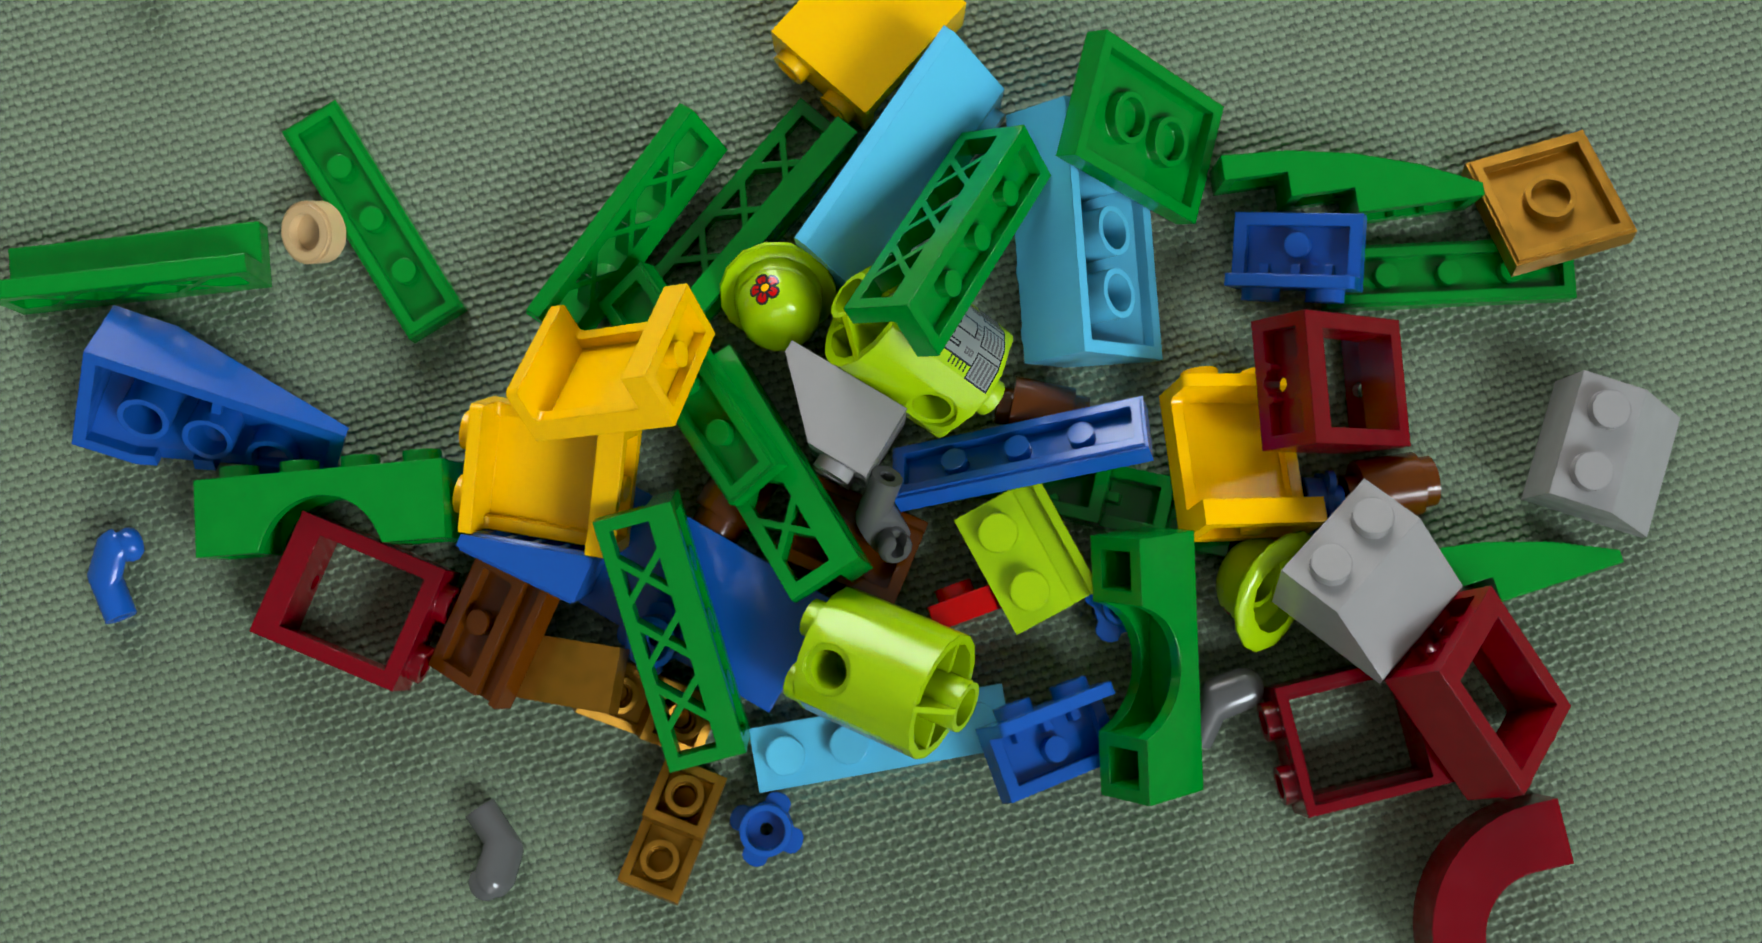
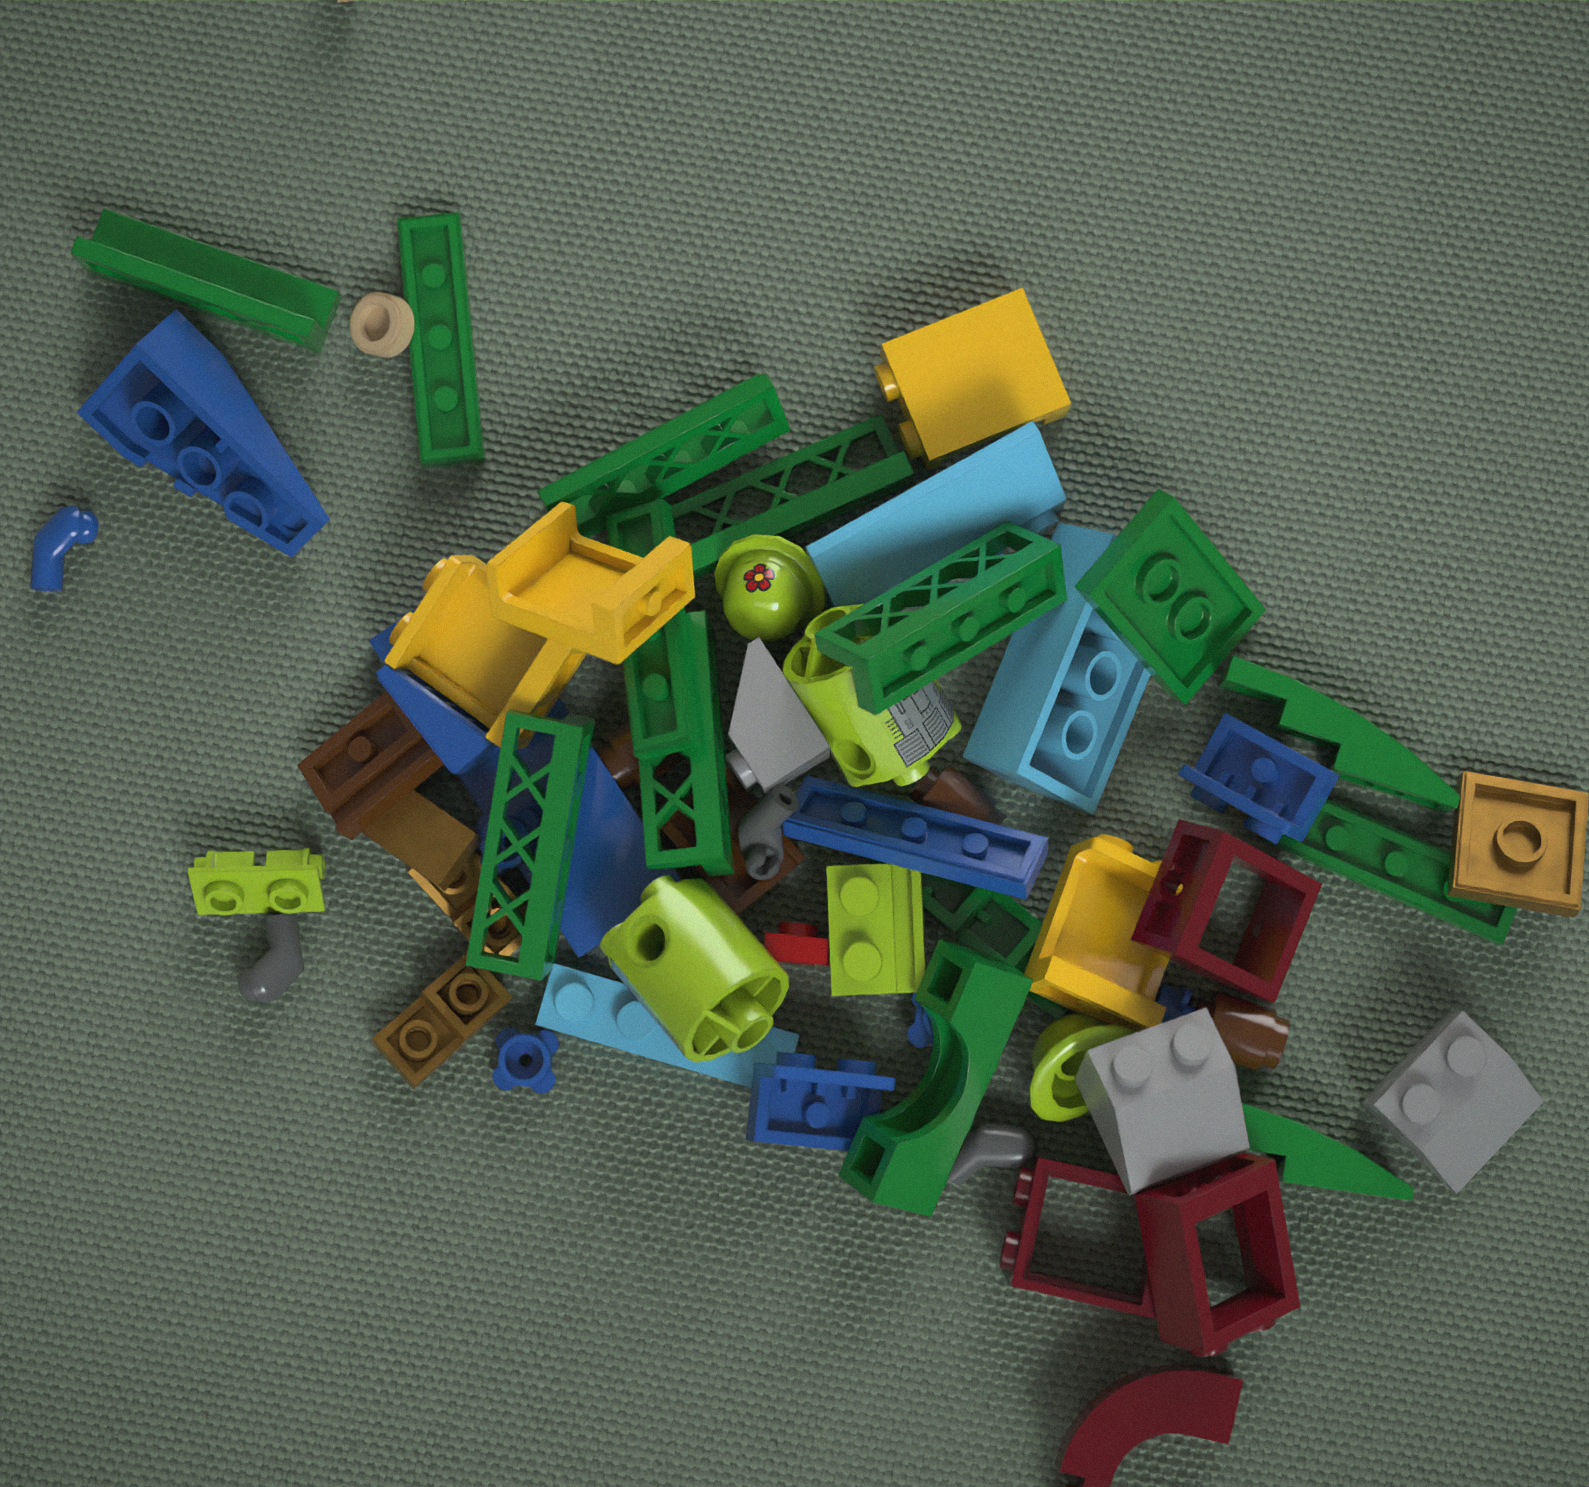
camera: 30 degrees right, 0 degrees up
green arch [193,448,464,560] -> none
dark red window [249,511,461,692] -> none
none -> lime hinge [188,848,326,915]

